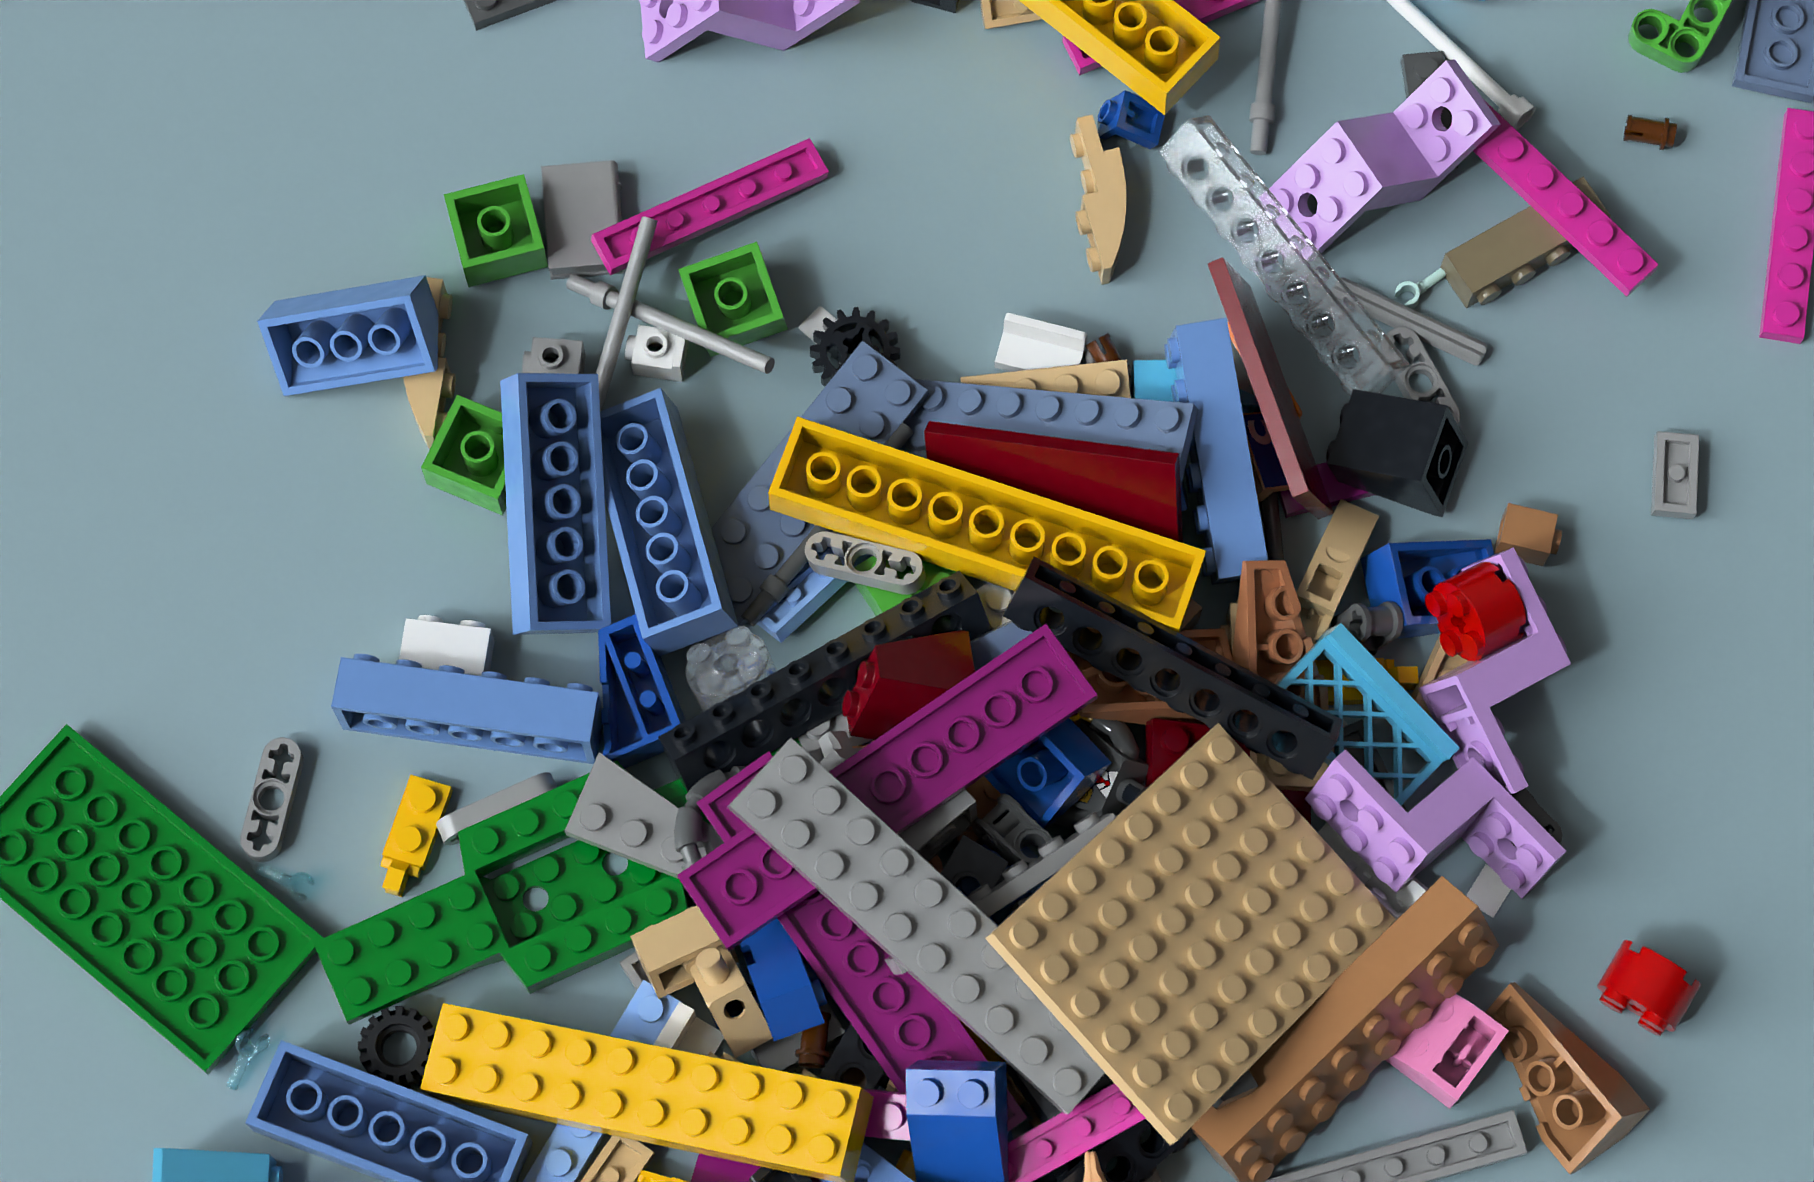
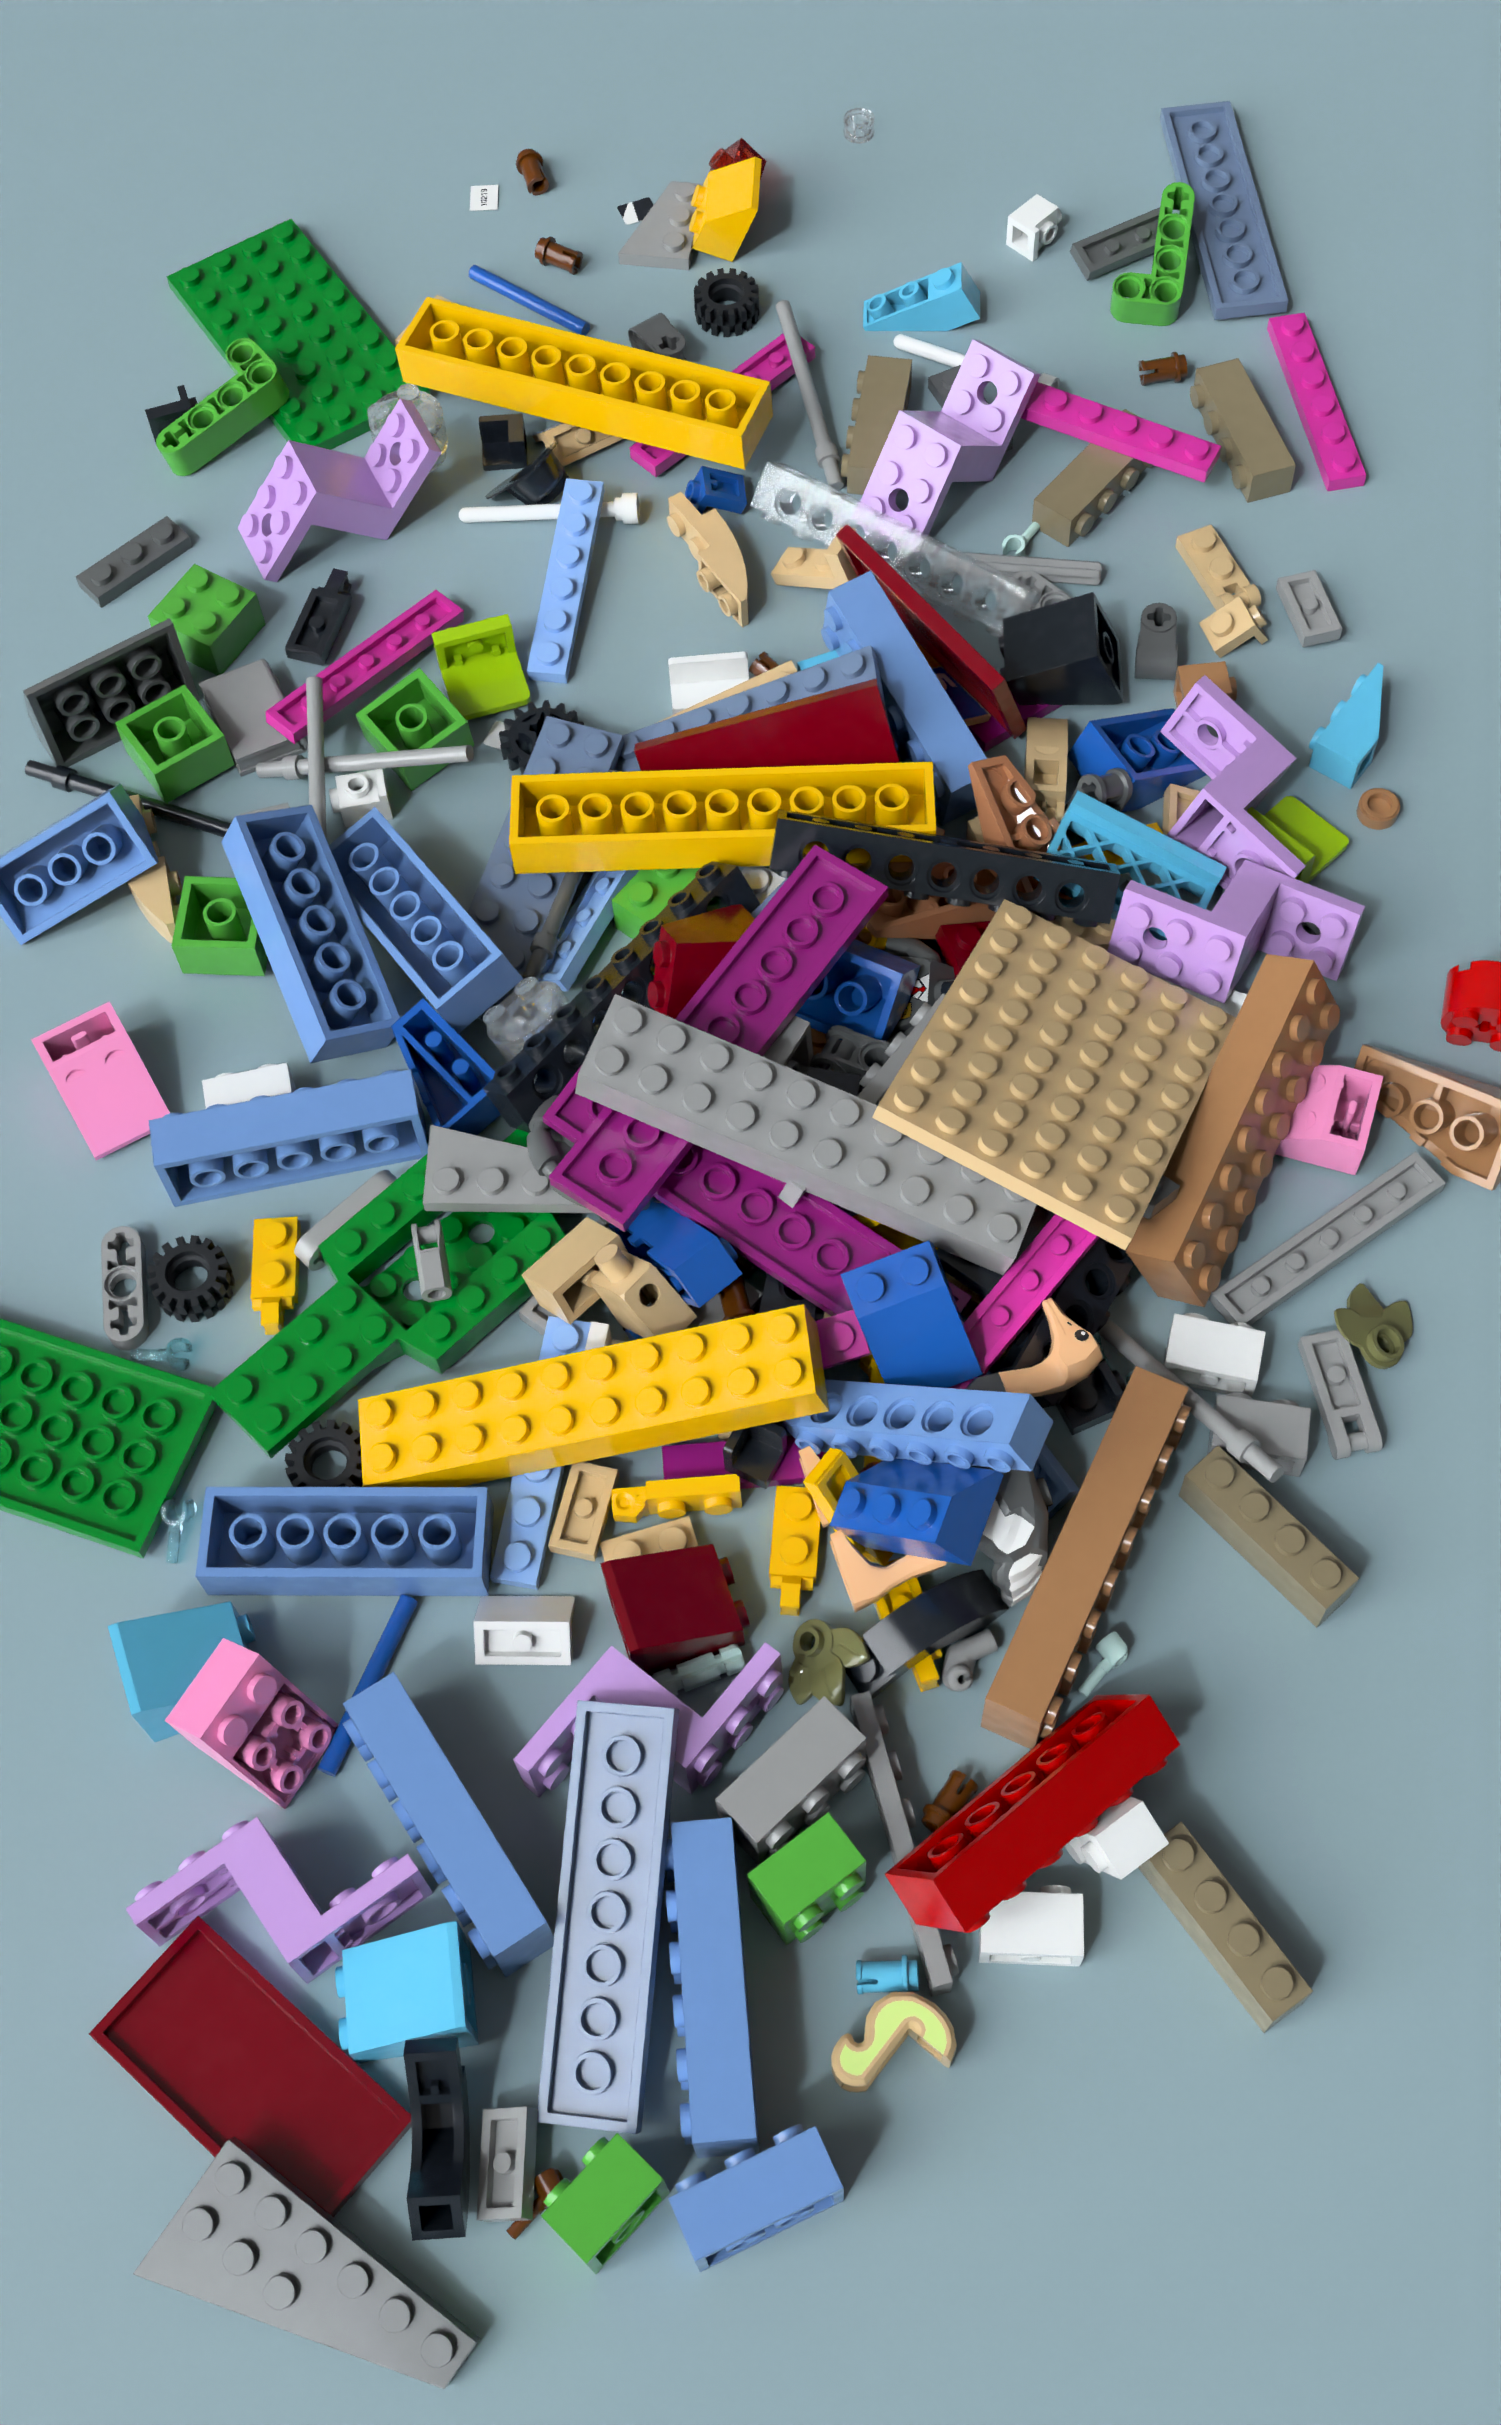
camera: 15 degrees left, 10 degrees down
light grey beam [805,531,926,595] -> none
red brick [1425,562,1526,661] -> none
none -> dark grey slope [23,618,200,767]
none -> black bar [25,760,231,838]
none -> bright pink slope [31,1001,170,1161]
none -> bright green brick [147,564,265,676]
none -> black tyre [147,1235,235,1322]
none -> black hinge [285,568,352,666]
none -> light grey bar [411,1219,452,1302]
none -> lime bracket [431,614,531,720]
none -> white piece [459,493,640,524]
none -> black piece [485,441,570,505]
none -> light blue plate [527,478,605,684]
none -> tan bracket [771,527,857,589]
none -> dark tan brick [841,355,912,495]
none -> dark grey piece [1134,602,1178,680]
none -> tan plate [1175,525,1261,611]
none -> dark tan brick [1190,358,1296,503]
none -> tan bracket [1199,596,1268,658]
none -> lime bracket [1247,796,1349,884]
none -> medium azure slope [1309,663,1383,789]
none -> medium nougat tile [1356,788,1400,830]

